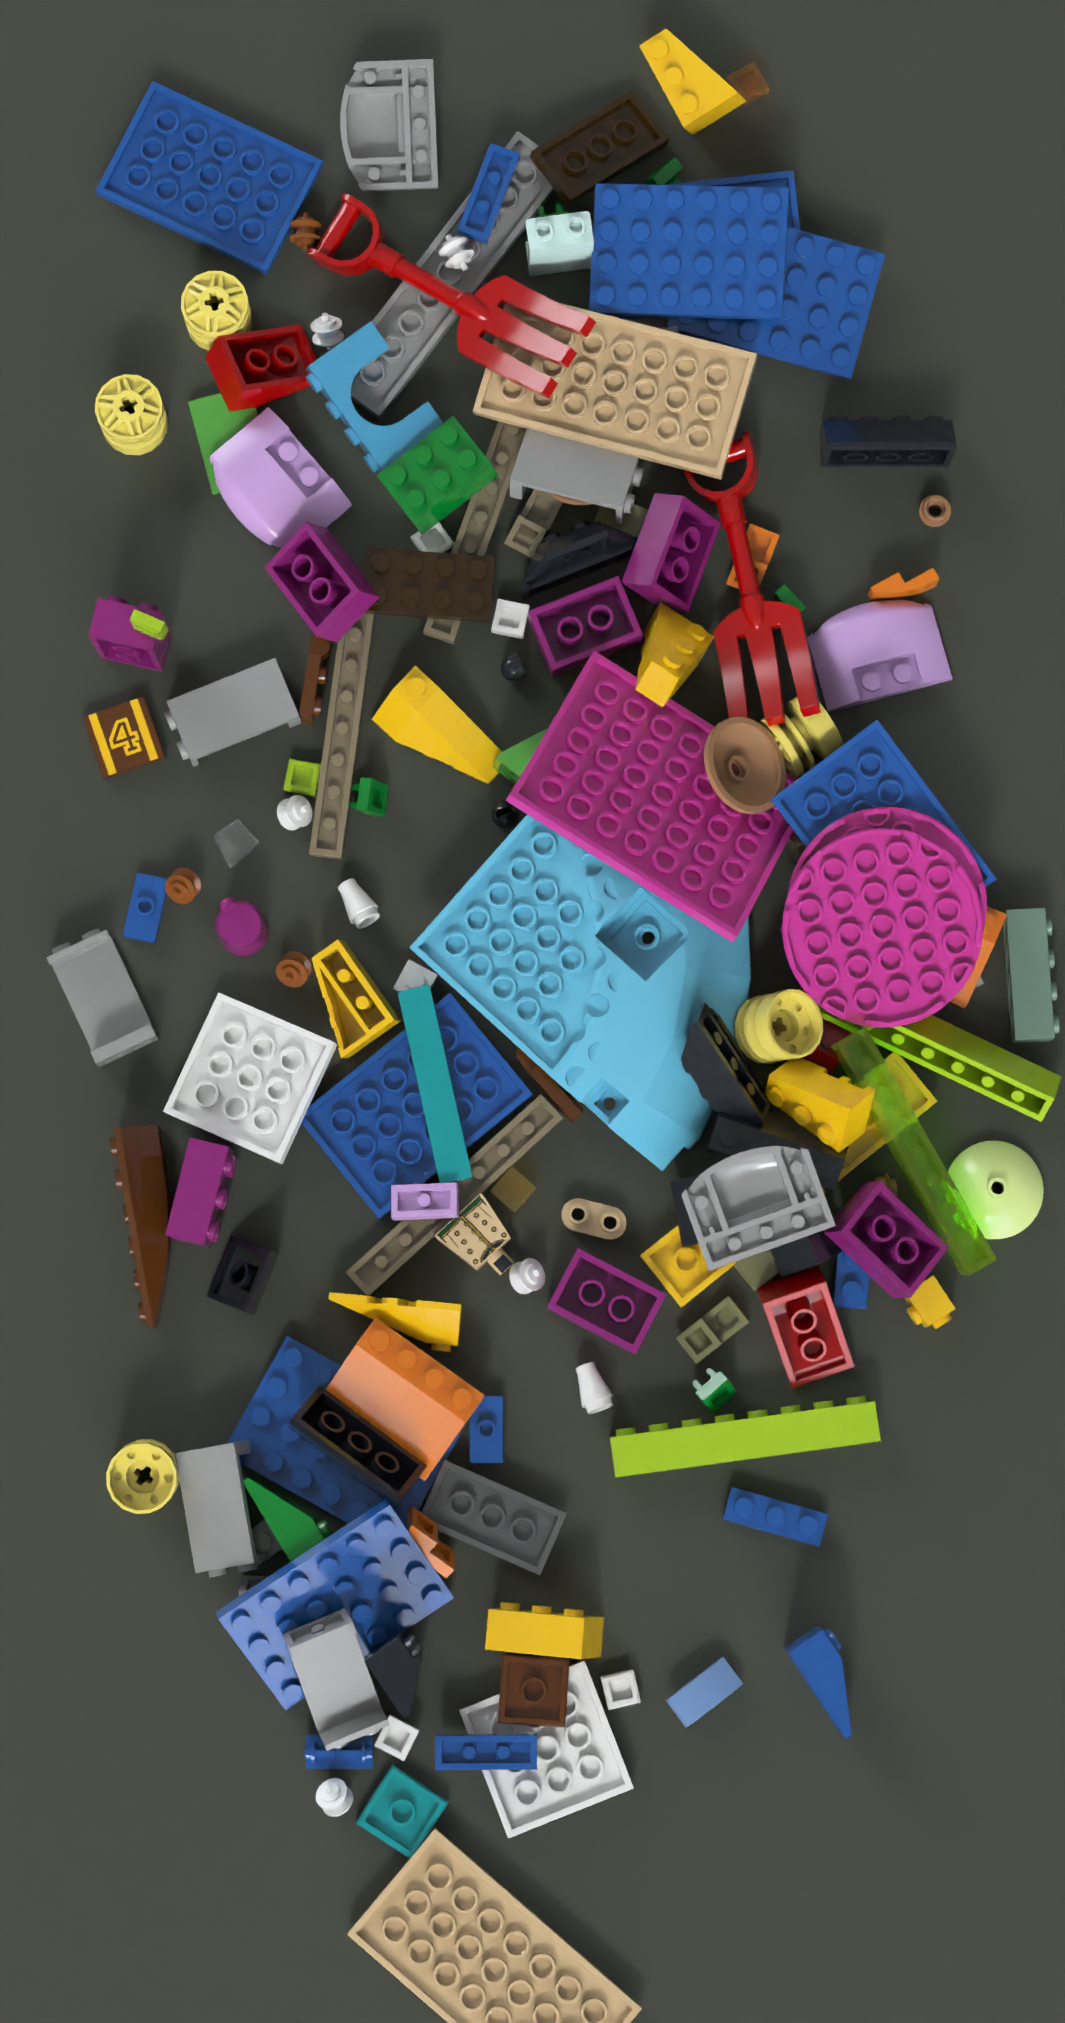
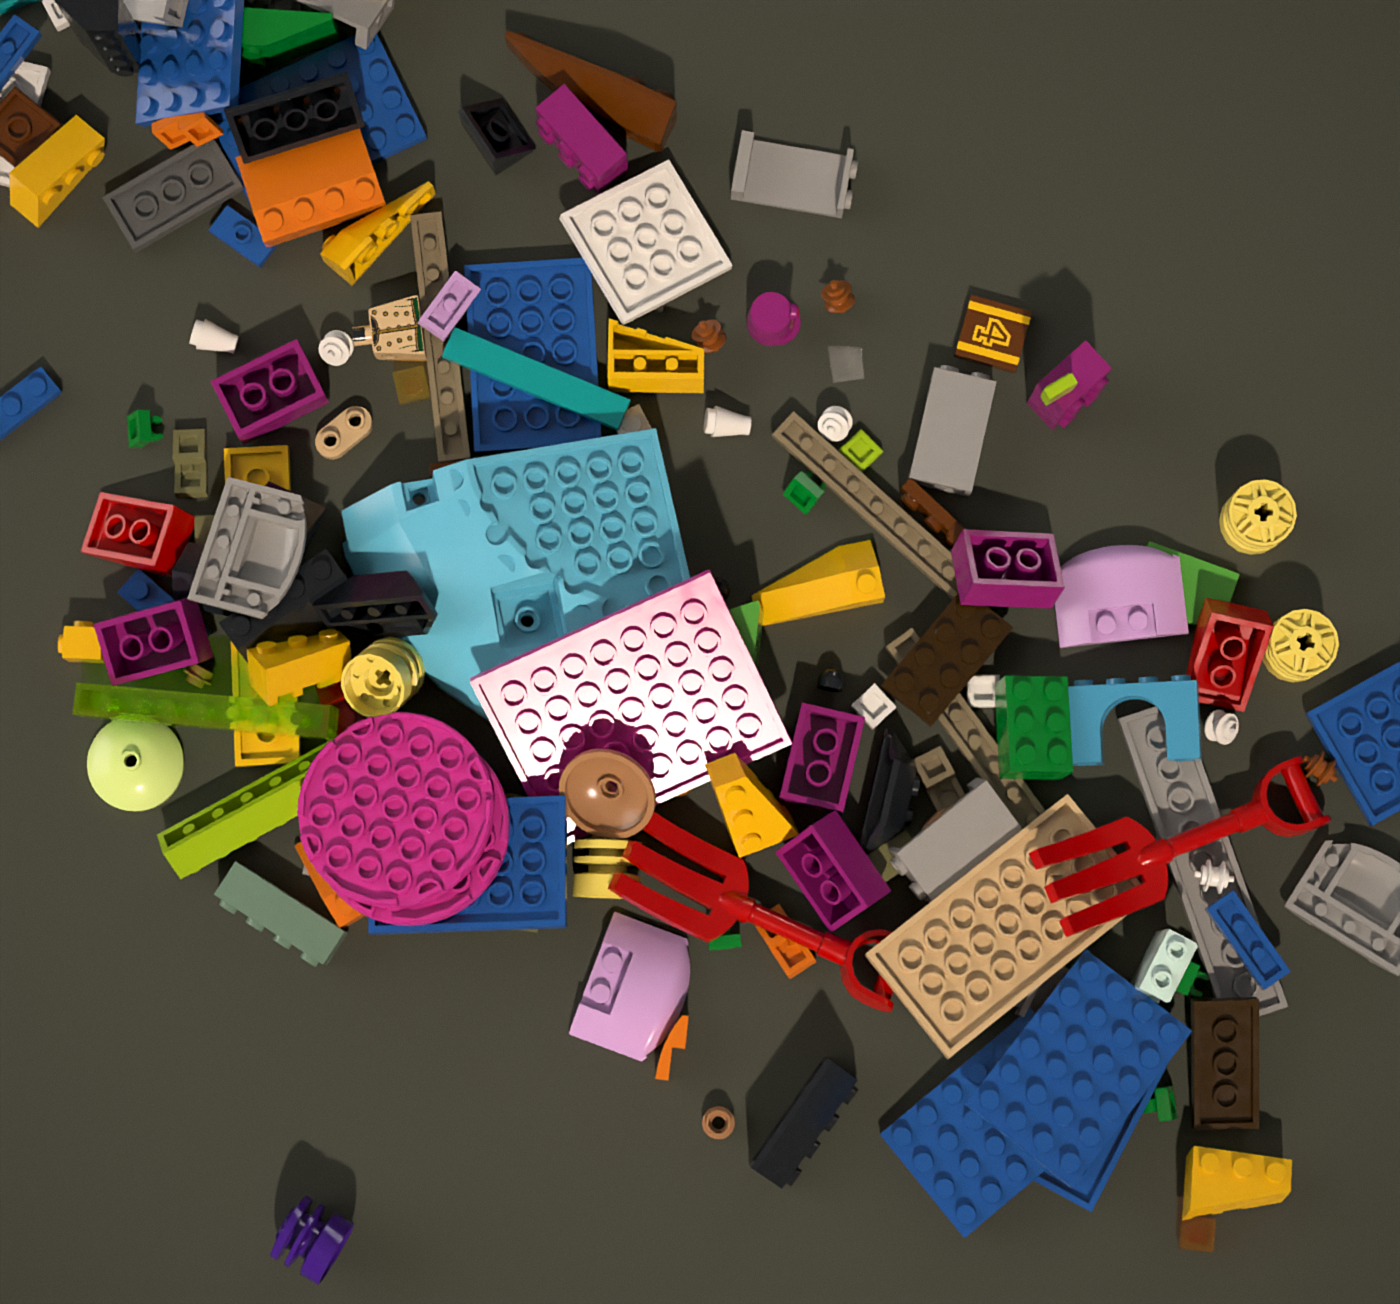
camera: 125 degrees right, 0 degrees up
blue plate [123,872,167,944] -> none
lime brick [609,1396,881,1477] -> none

